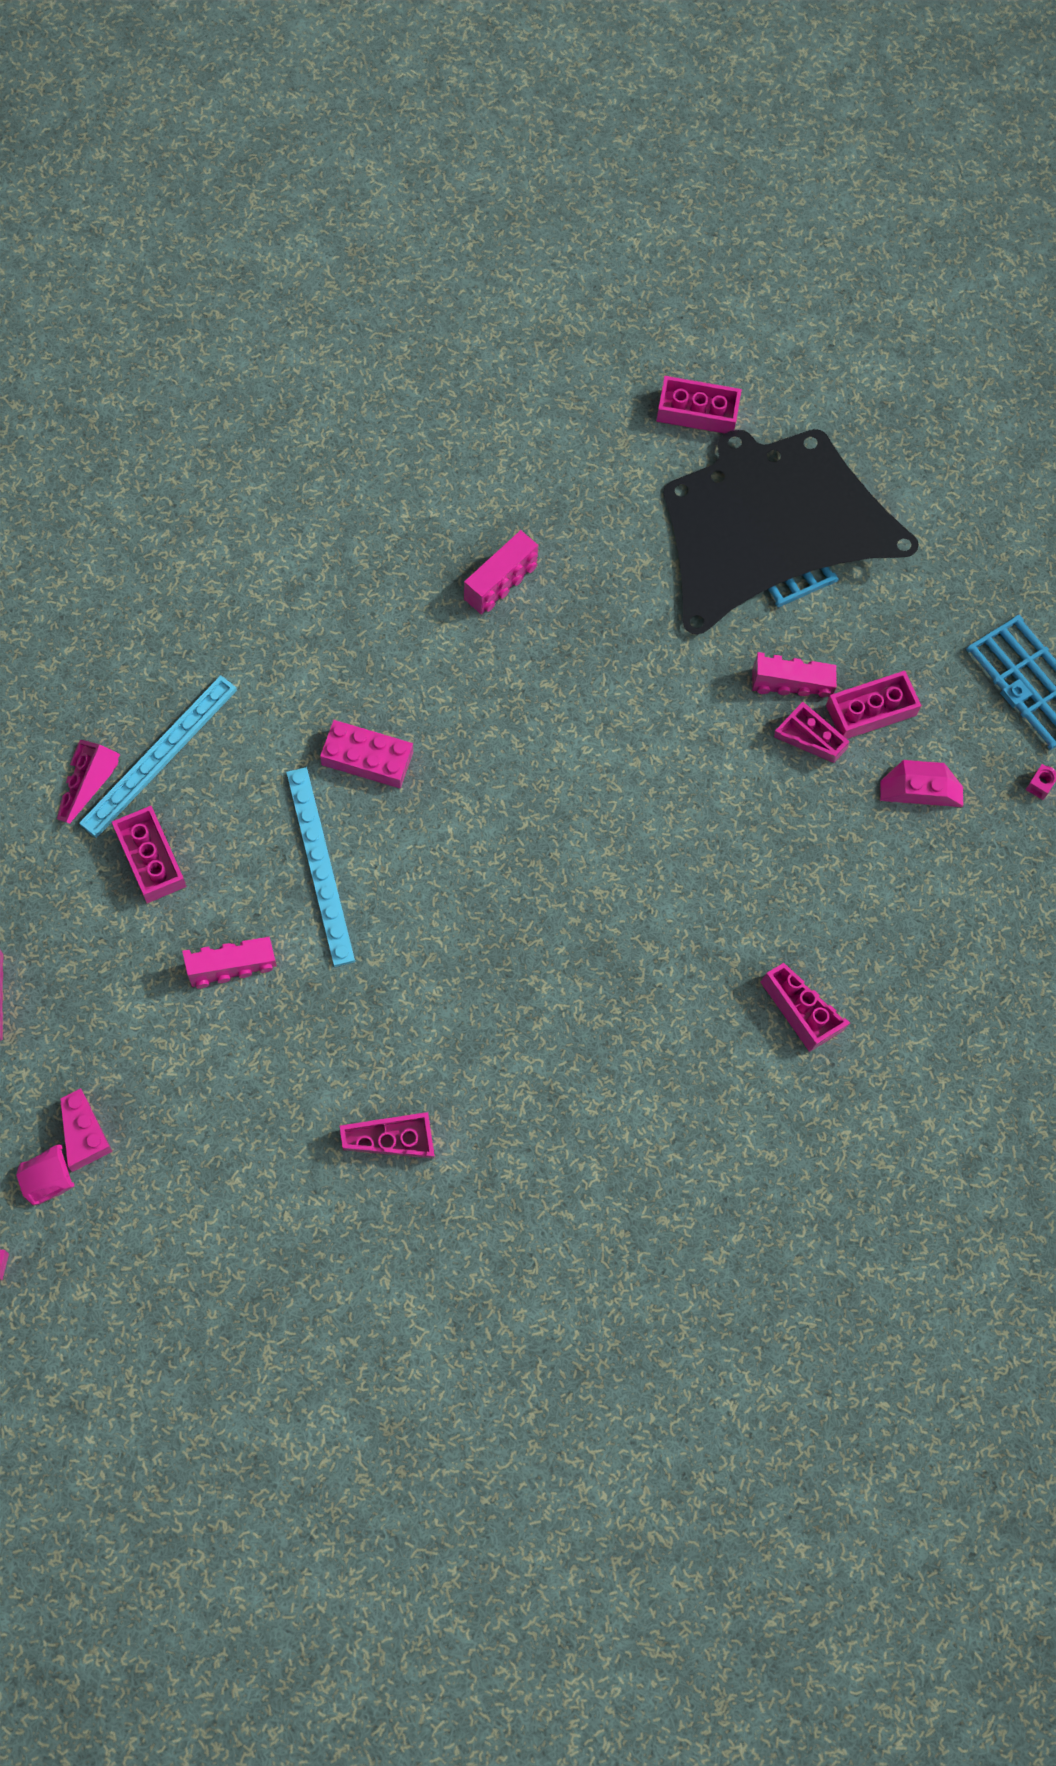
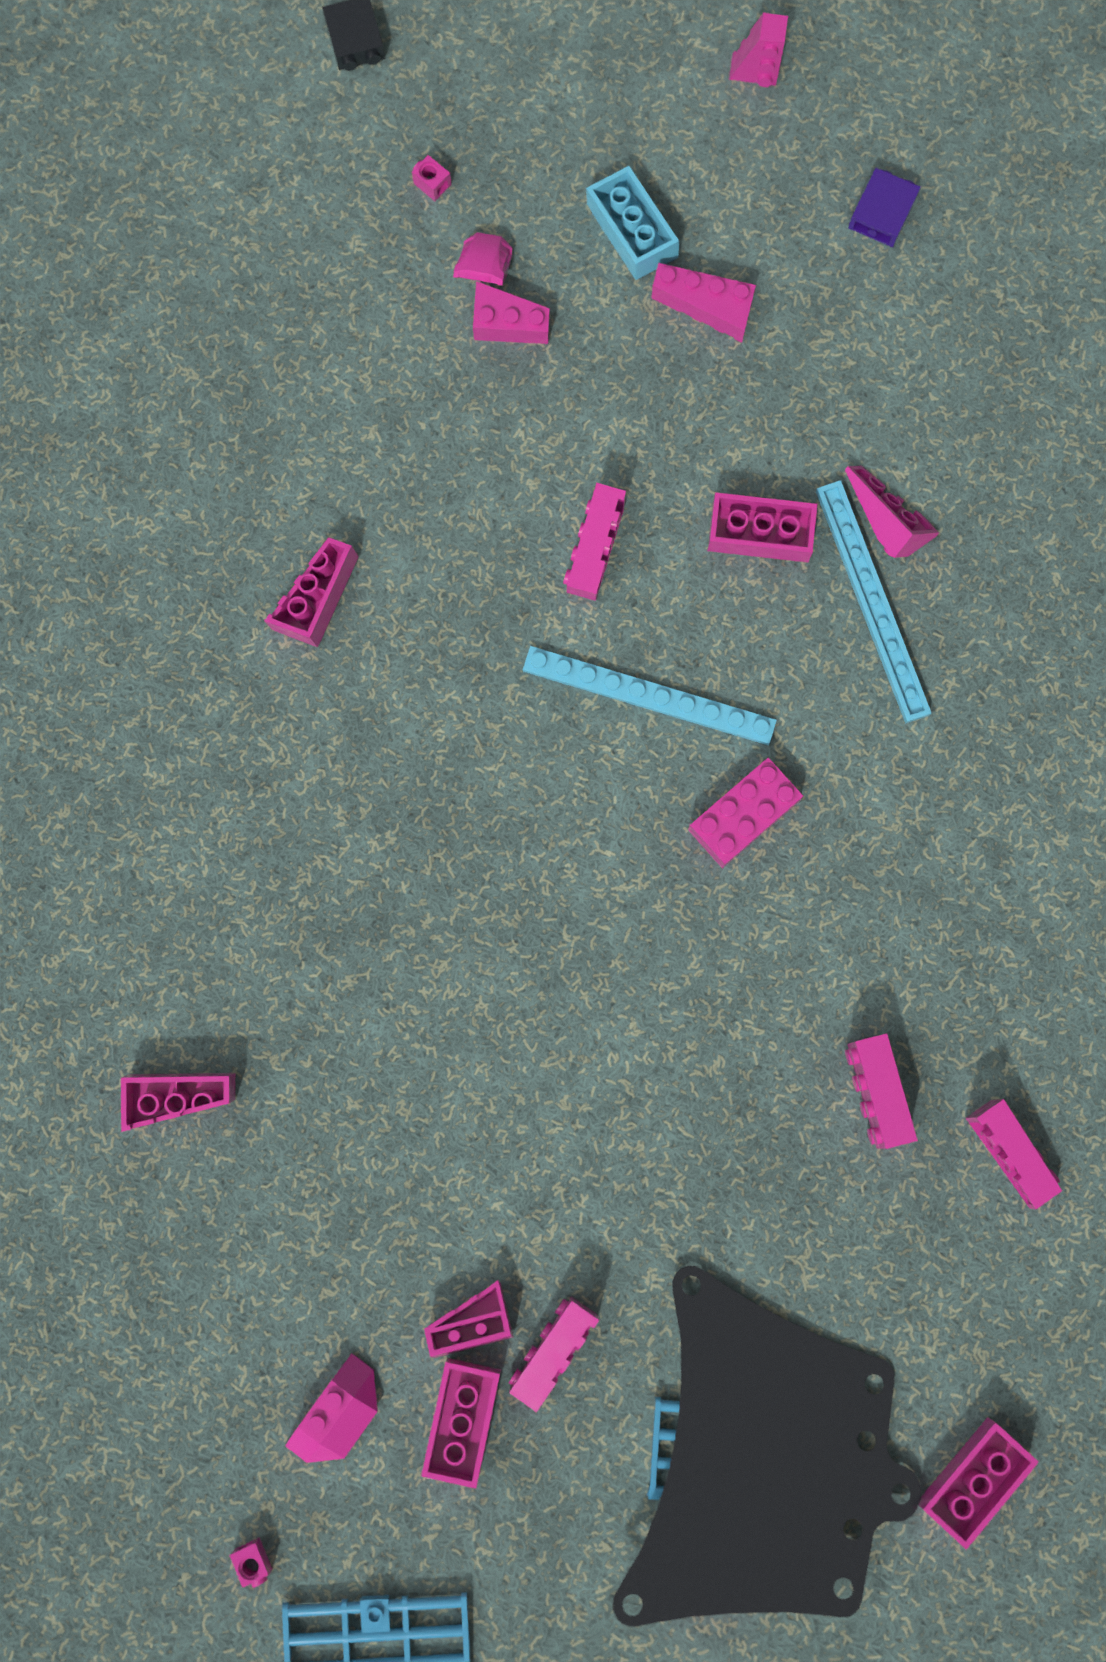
camera: 130 degrees right, 10 degrees up
none -> dark pink wedge [966,1099,1062,1210]

